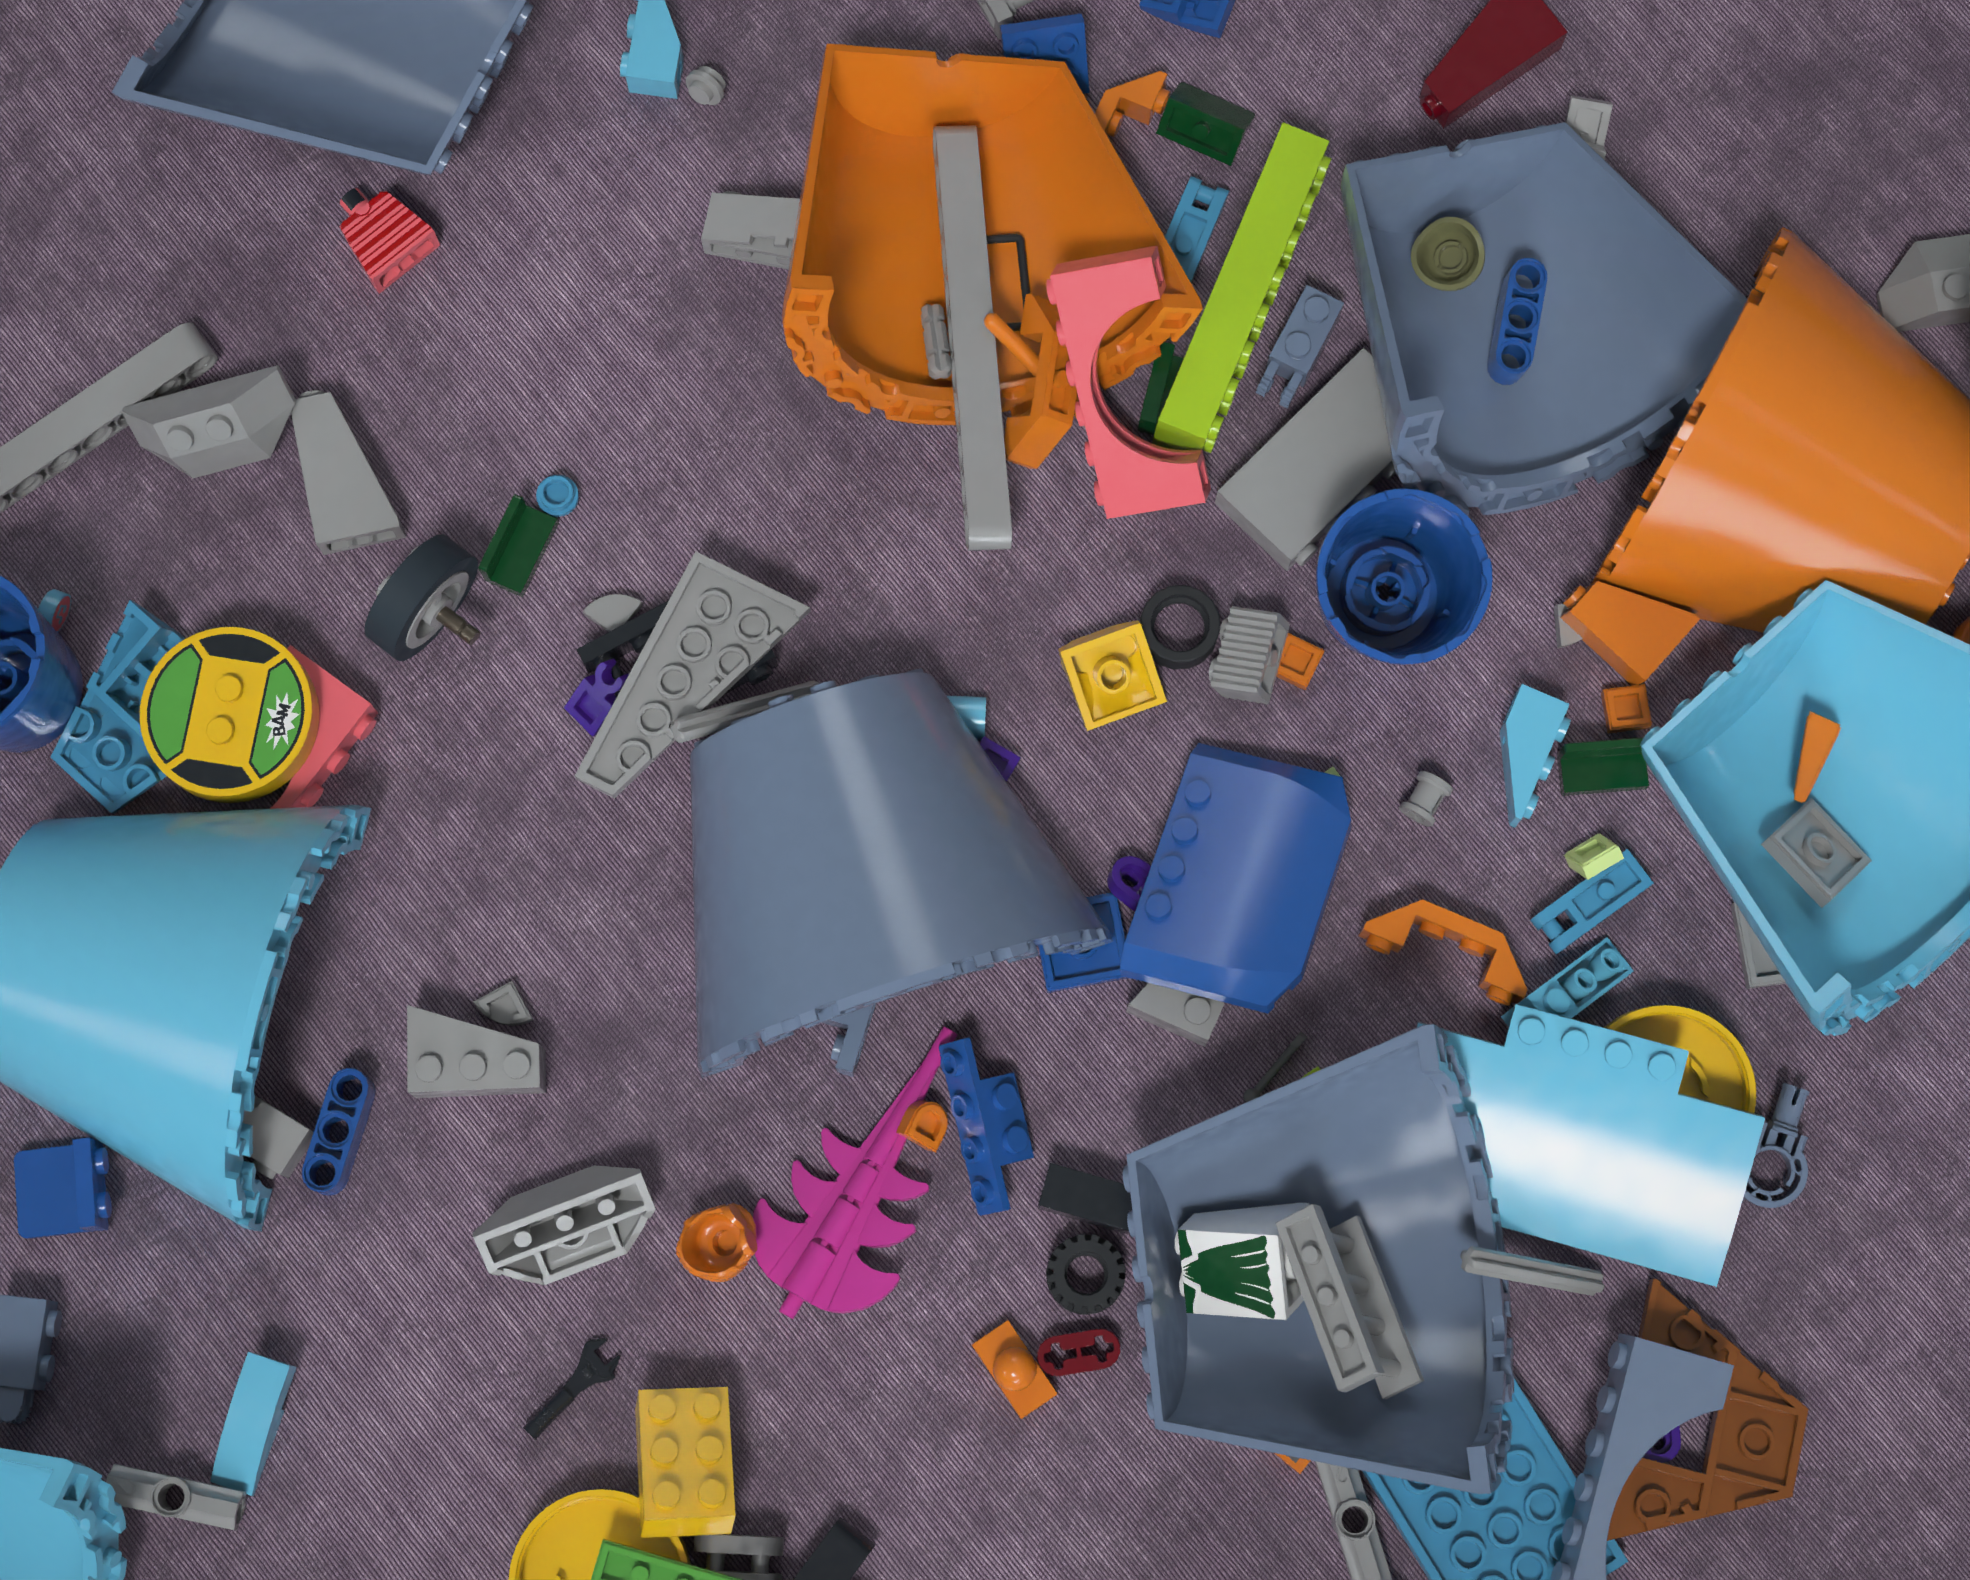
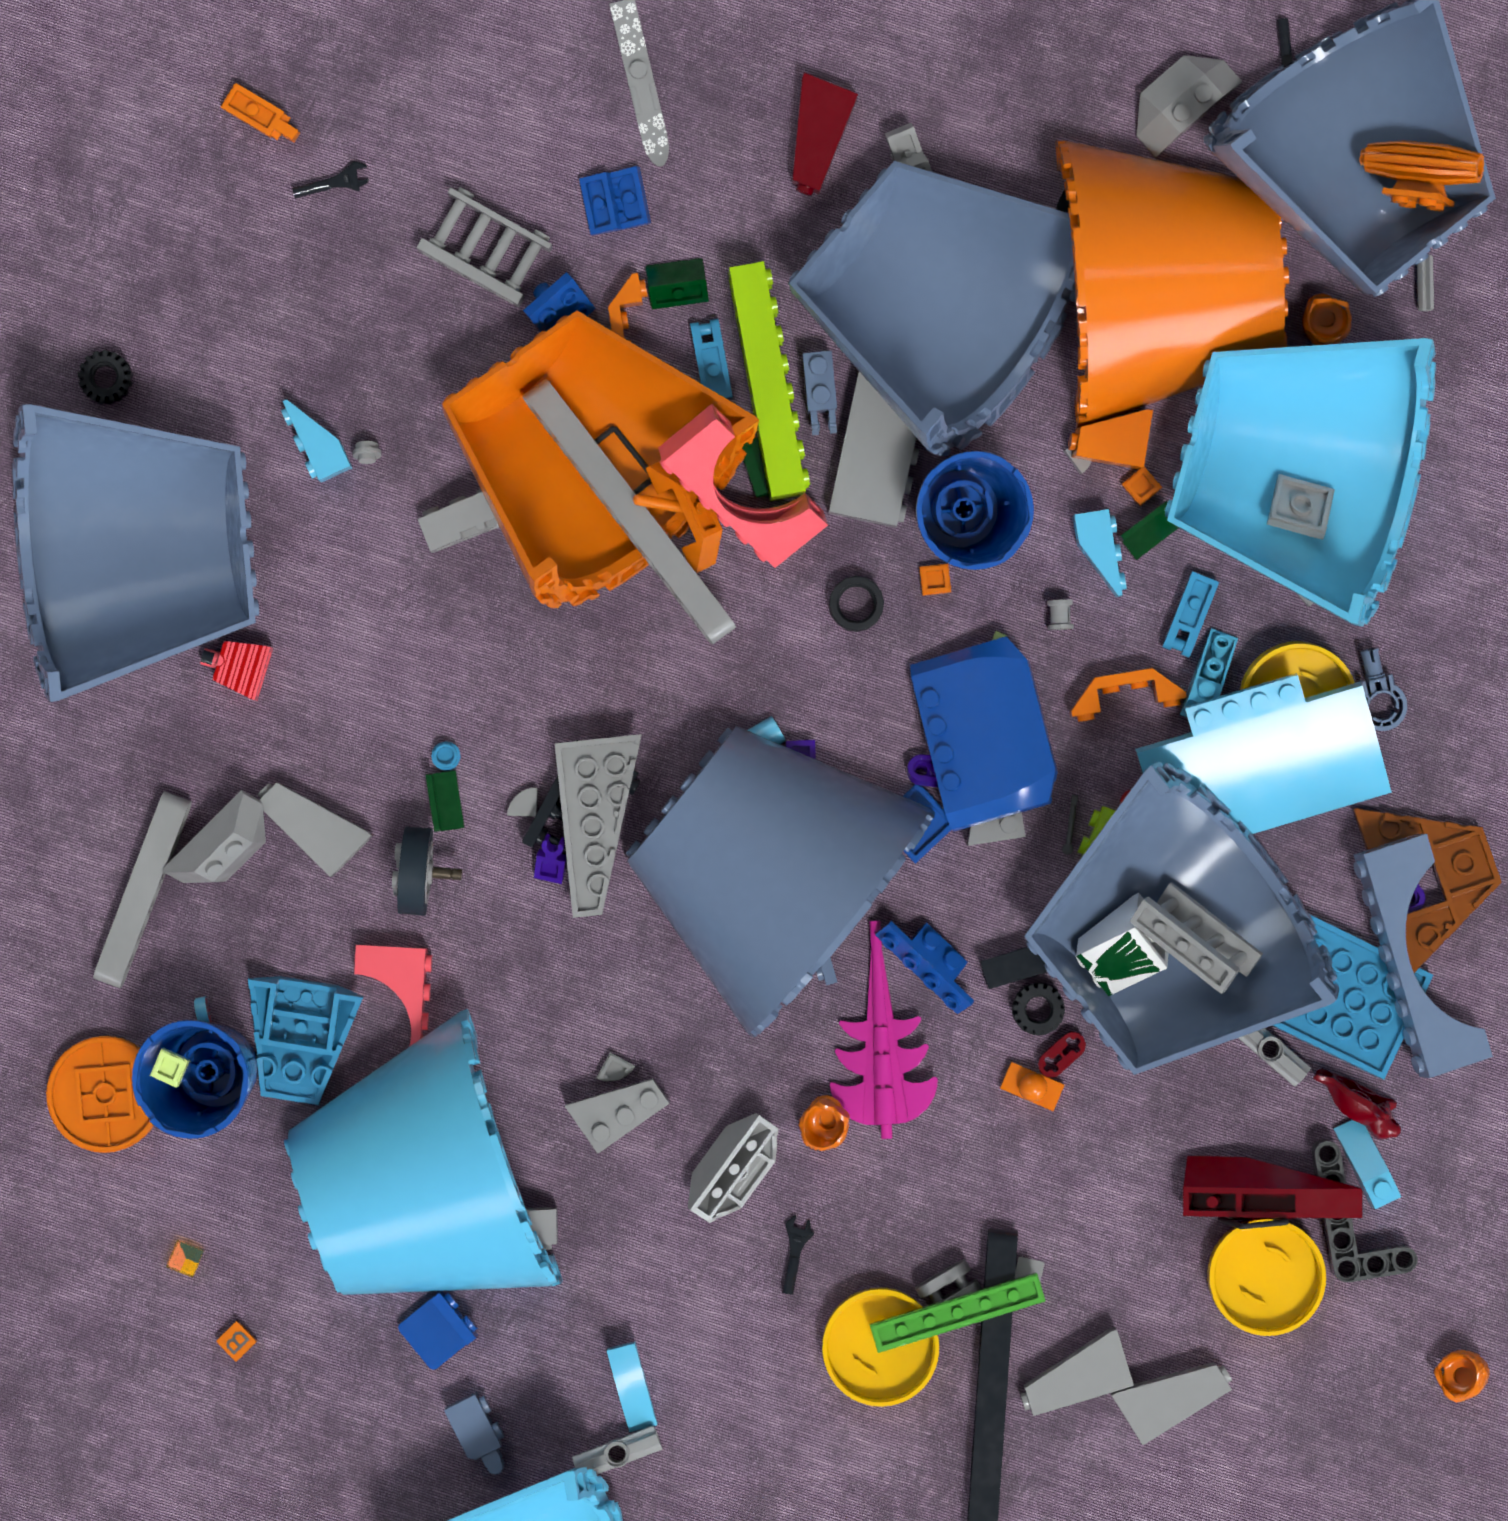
camera: 35 degrees left, 10 degrees up
brick [140,627,319,803] -> none
blue beam [302,1068,376,1196] -> none
yellow brick [635,1387,736,1538] -> none
light grey axle [670,680,819,743] -> none
orange tile [896,1100,948,1153] -> none
light grey axle [921,304,952,380] -> none
yellow slope [1058,620,1167,731] -> none
light grey brick [1209,606,1290,705] -> none
olive helmet [1411,217,1485,291] -> none
light grey axle [1460,1246,1605,1296] -> none
blue beam [1487,258,1547,385] -> none
yellowish green tile [1564,834,1624,880] -> none
orange slope [1793,711,1842,803] -> none

